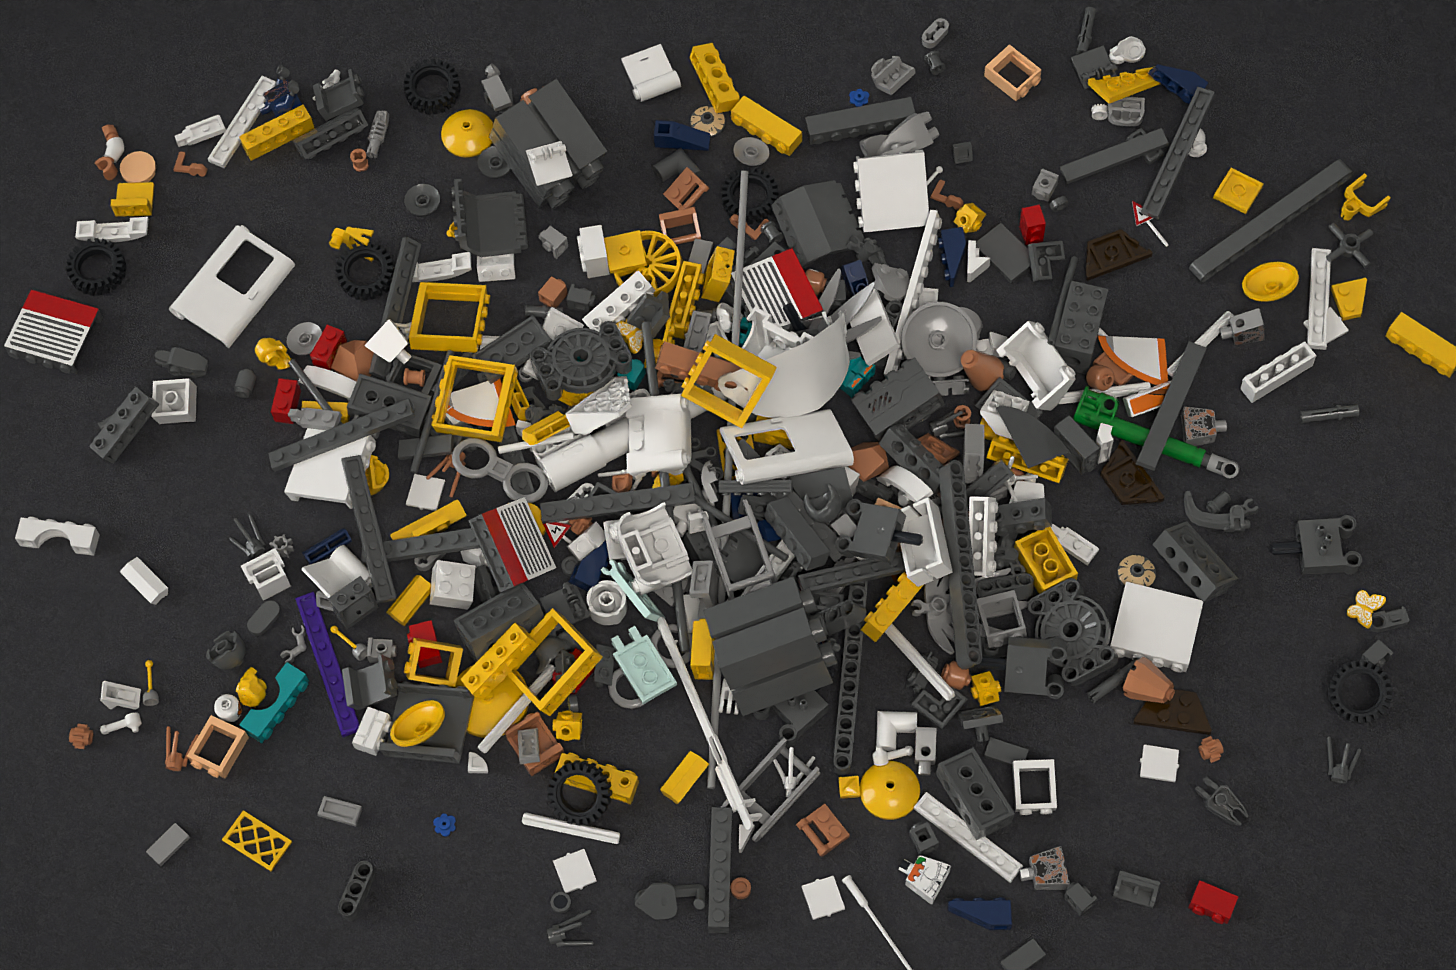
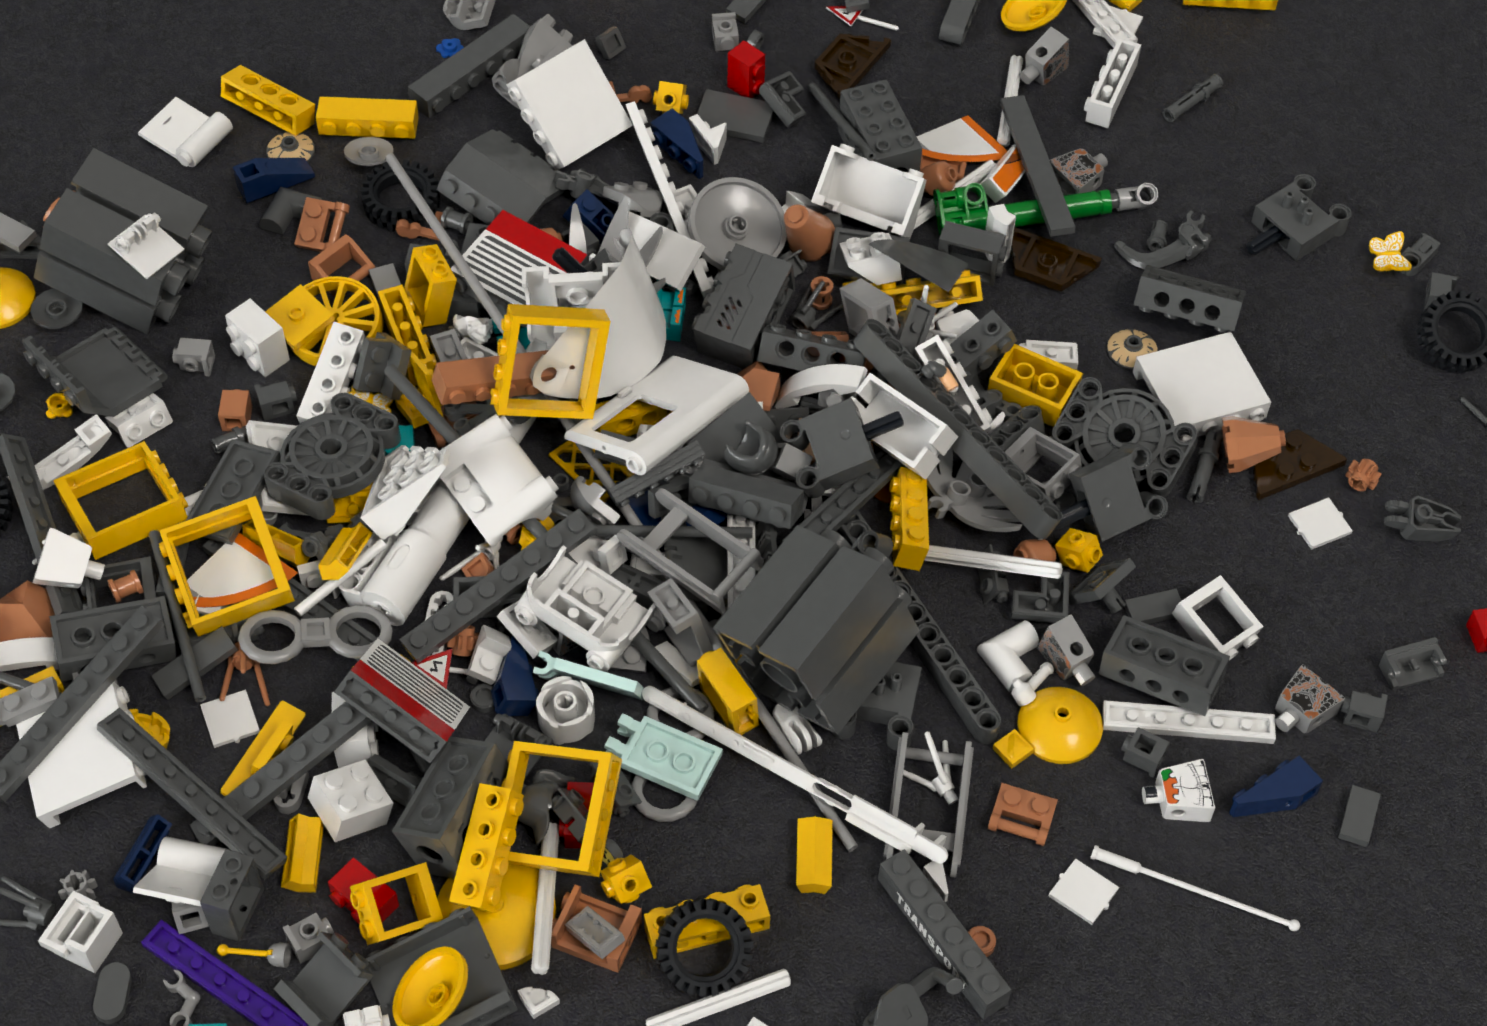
camera: 40 degrees left, 10 degrees down
none -> arm [921,360,959,392]

